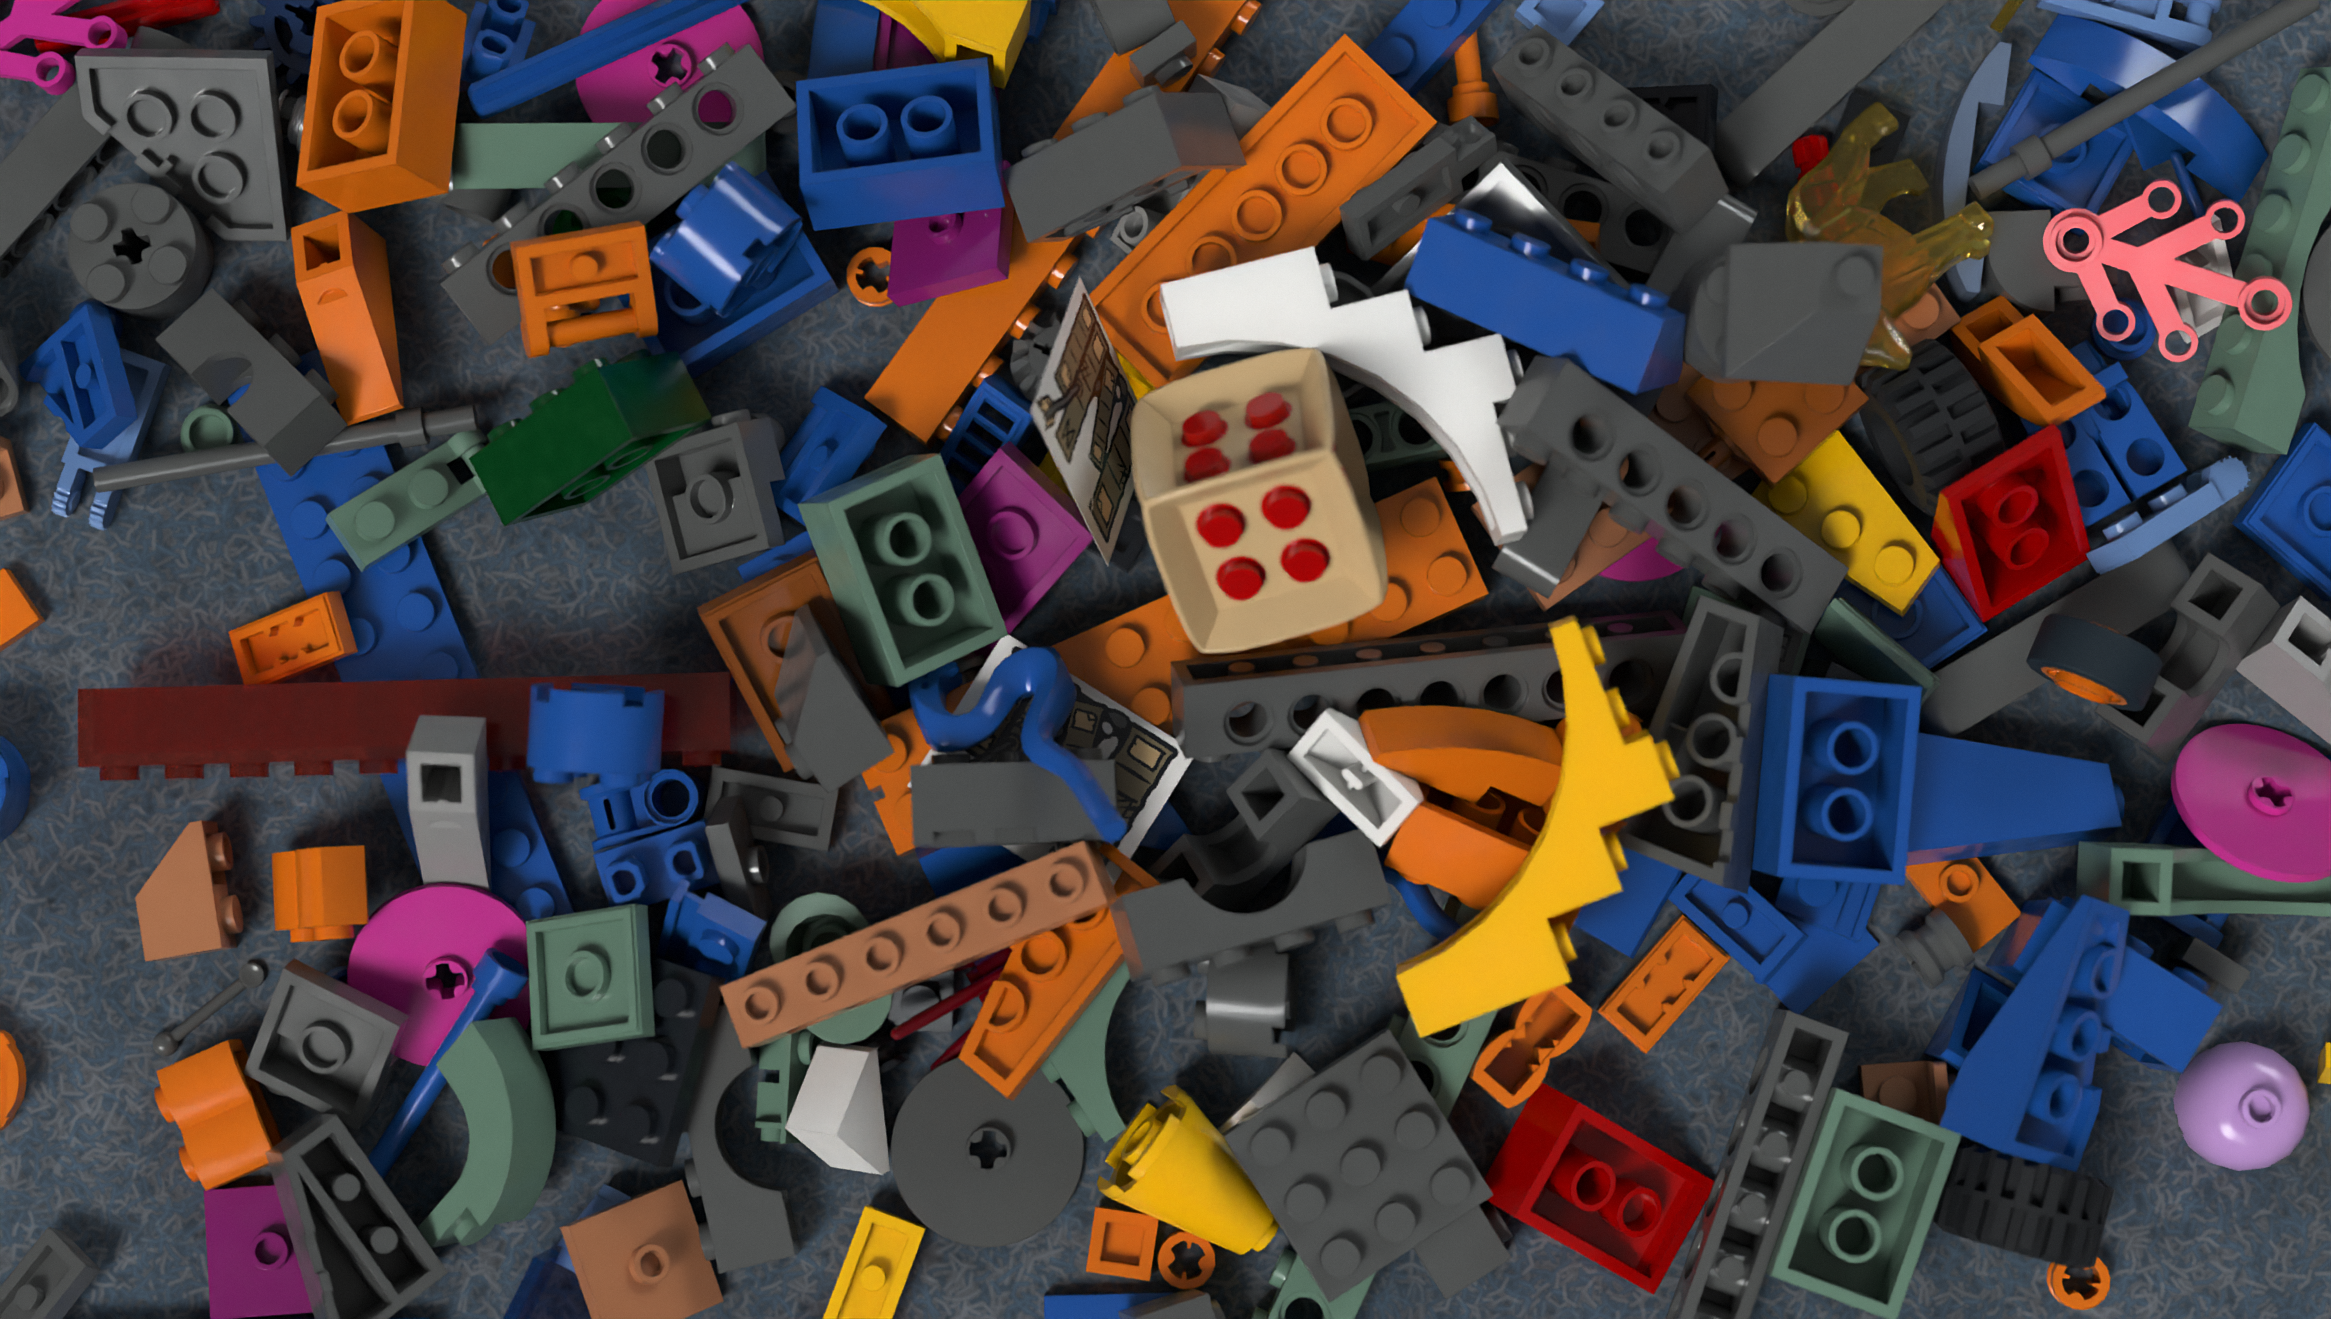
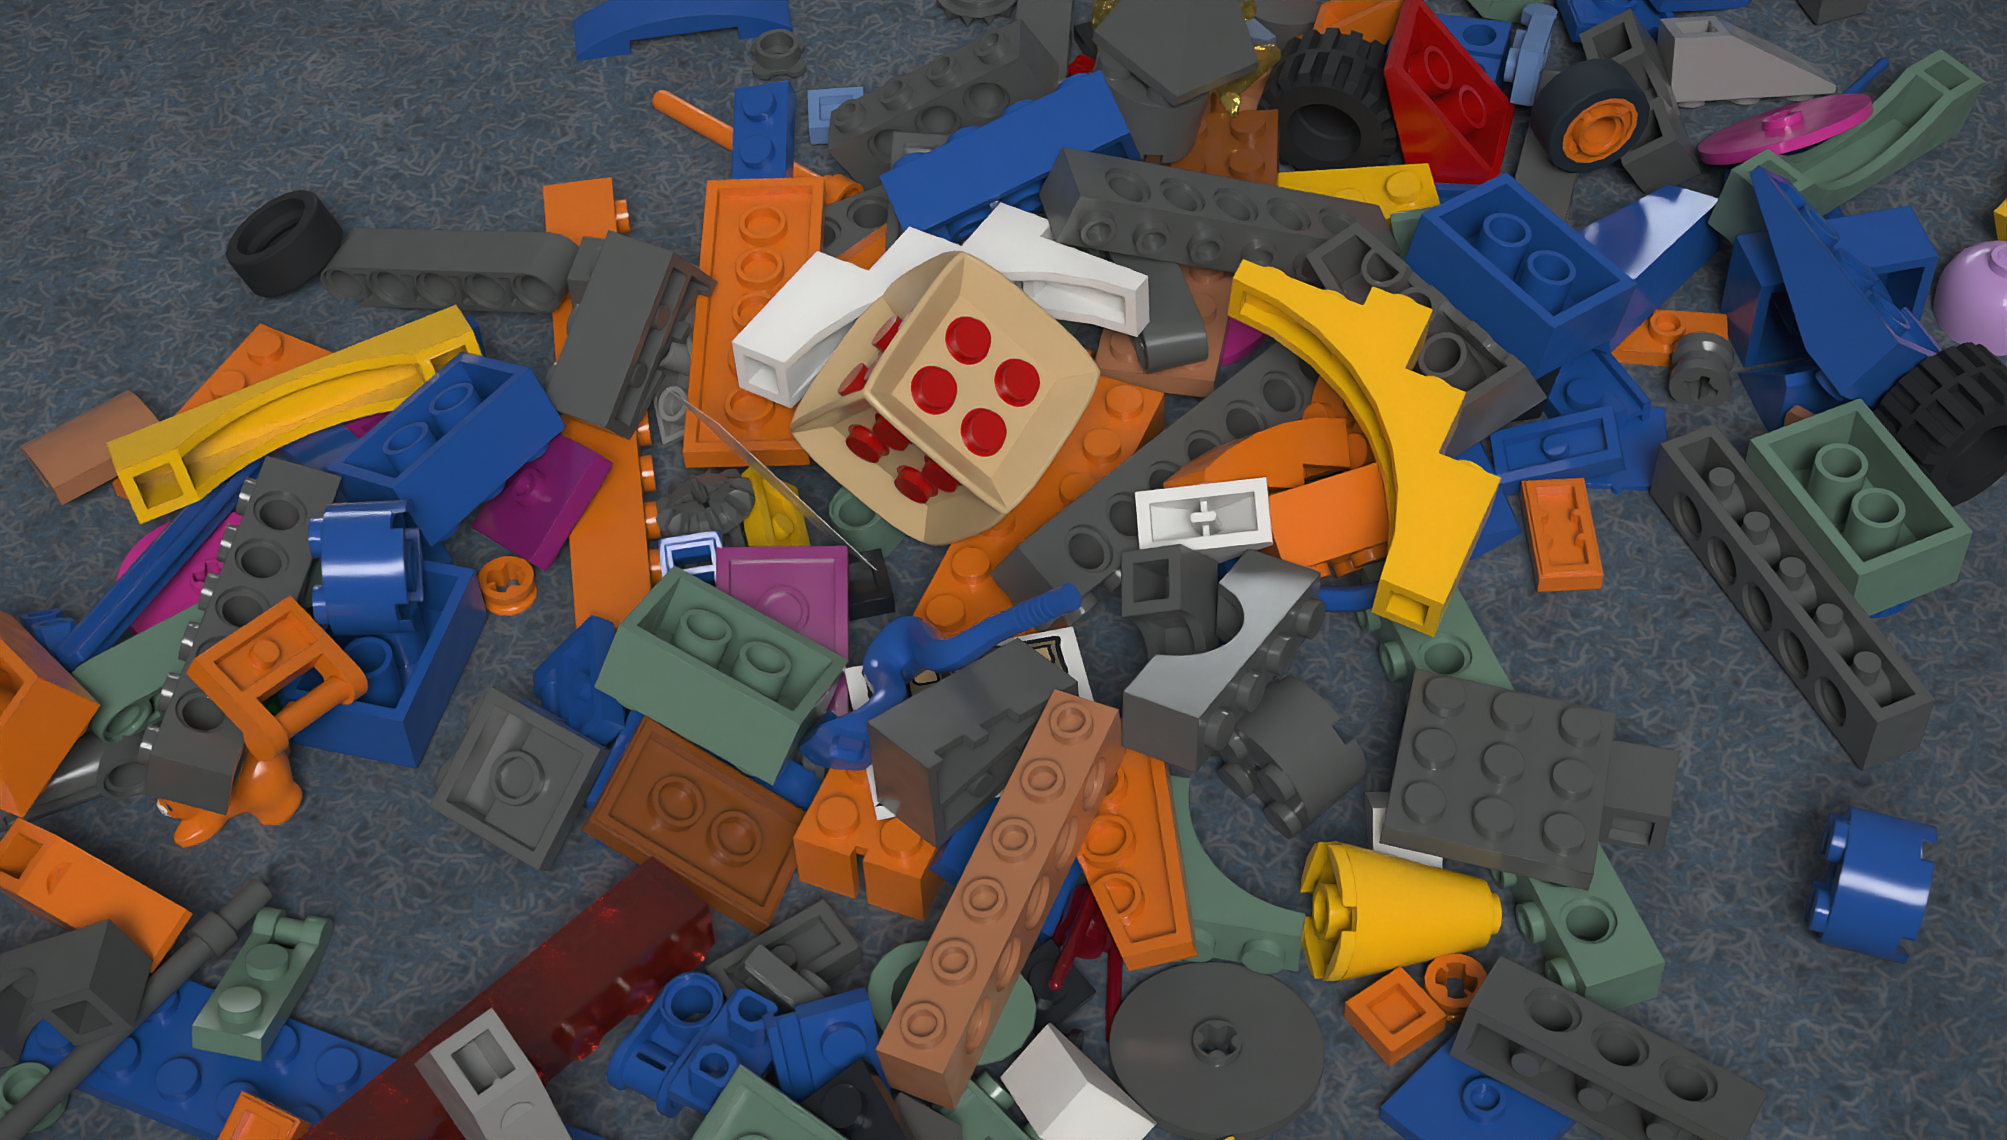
camera: 45 degrees left, 35 degrees down
dark green brick [469,349,712,527] -> none
blue brick [527,683,665,787] -> none
dark grey slope [774,603,895,794] -> none
dark grey hinge [1339,115,1498,261] -> none
orange brick [1468,984,1592,1108] -> none
red slope [1484,1082,1714,1295] -> none

